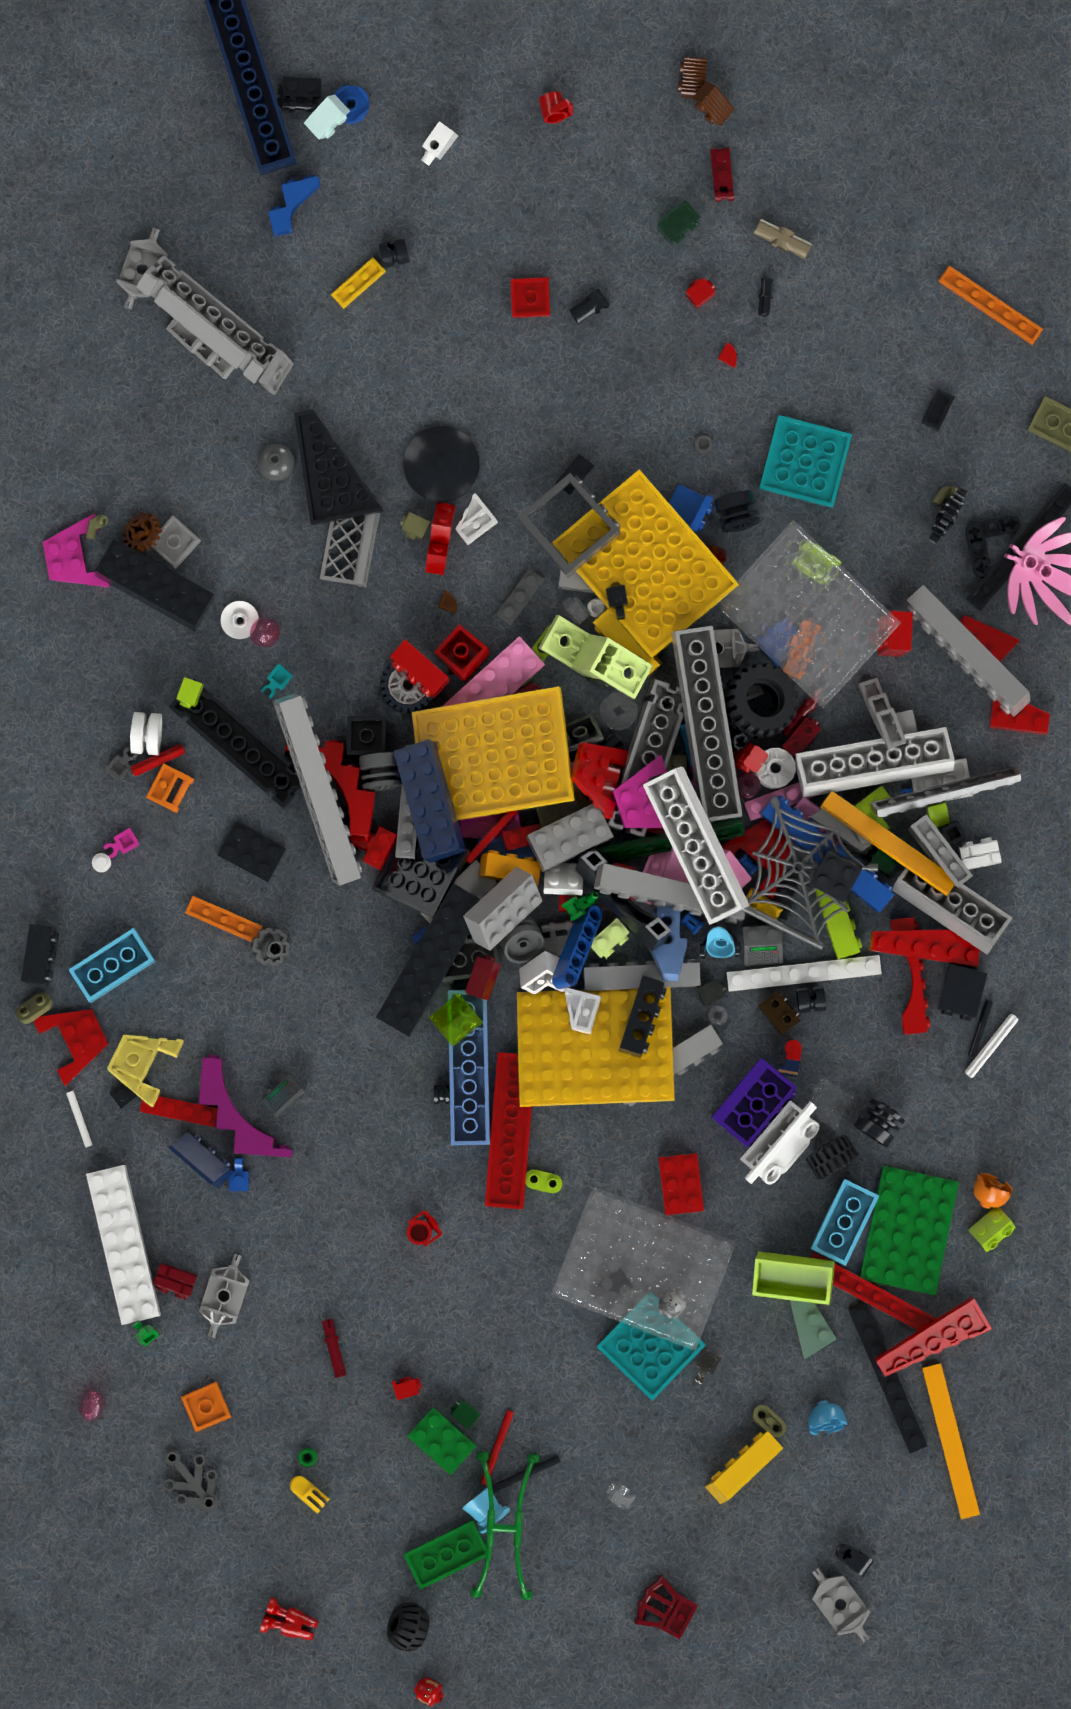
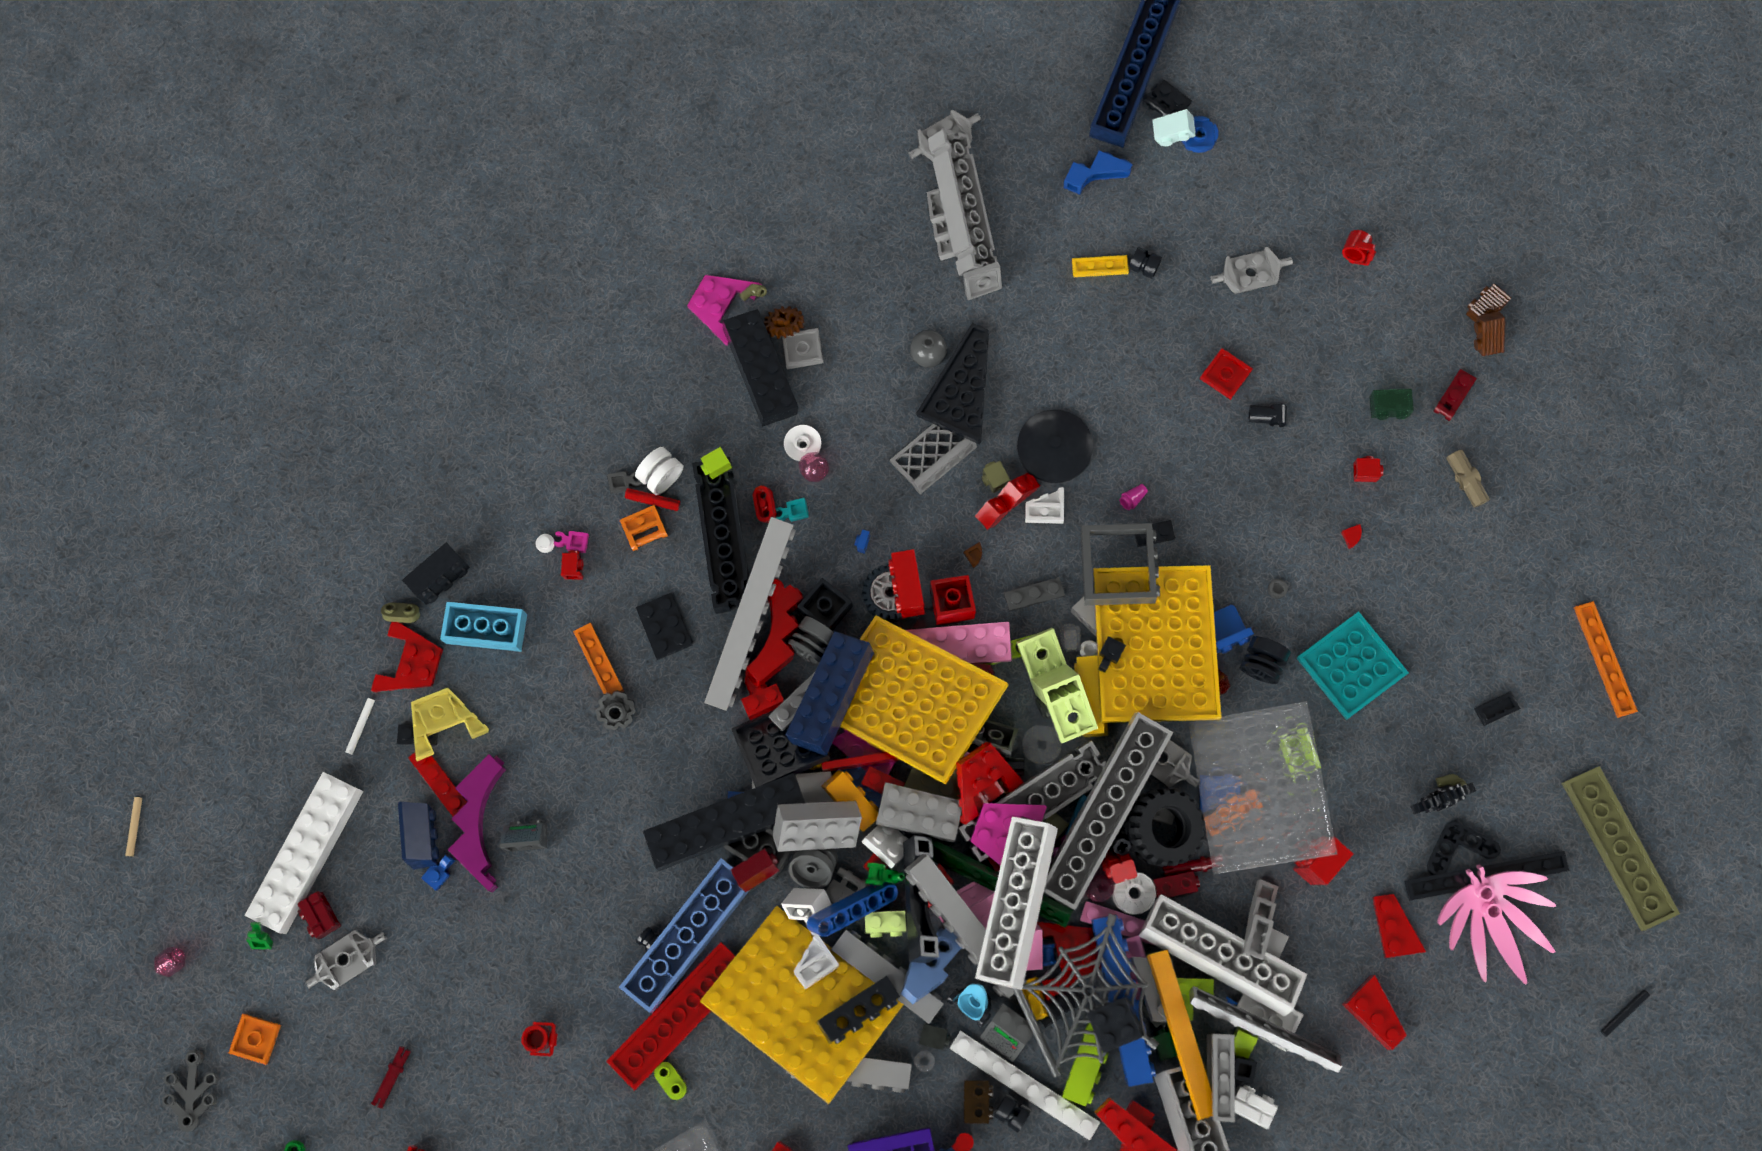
camera: 45 degrees right, 10 degrees down
white torso [420,121,458,166] -> none
clear neon green slope [429,993,483,1047] -> none
blue bush [680,912,705,935] -> none
black axle [758,278,773,317] -> none
light grey brick [906,585,1031,717] -> none
none -> red brick [561,550,584,580]
none -> red plate [753,485,776,523]
none -> blue plate [855,530,870,554]
none -> dark pink cone [1119,484,1148,510]
none -> light grey plate [1211,247,1293,294]

